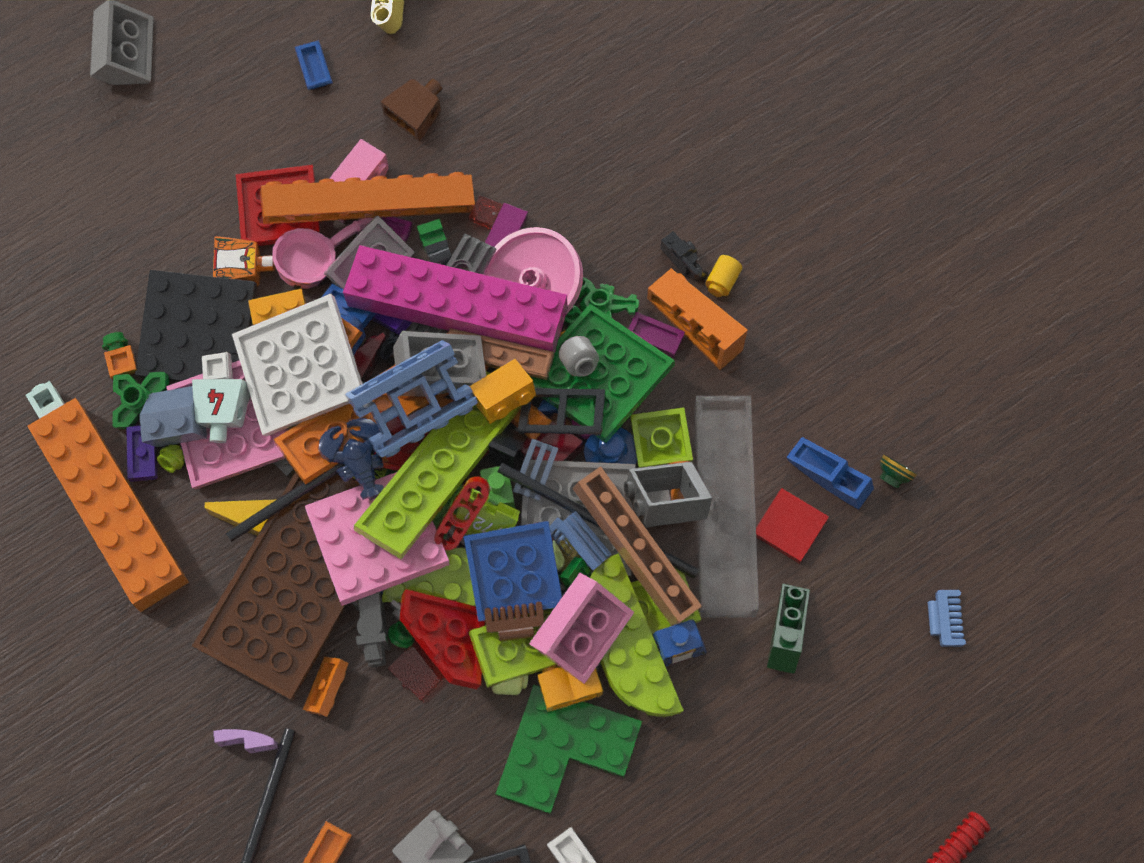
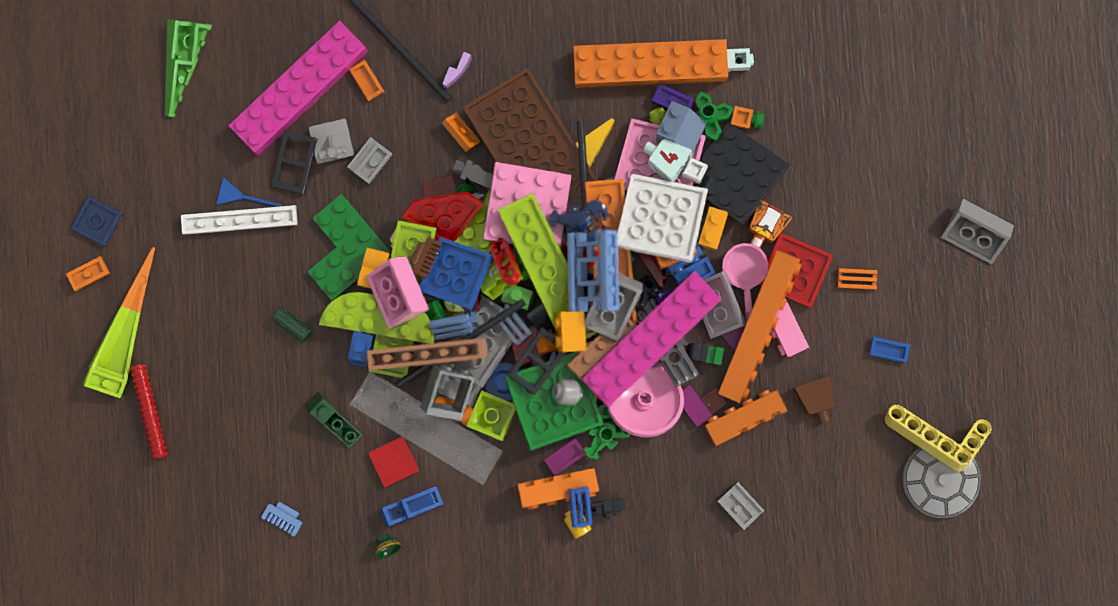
camera: 120 degrees right, 15 degrees up
none -> clear green axle [272,307,313,343]
none -> light grey plate [347,137,393,185]
none -> blue tile [568,486,592,528]
none -> orange wedge [704,389,787,446]
none -> light grey plate [718,482,764,530]
none -> orange tile [837,268,877,290]

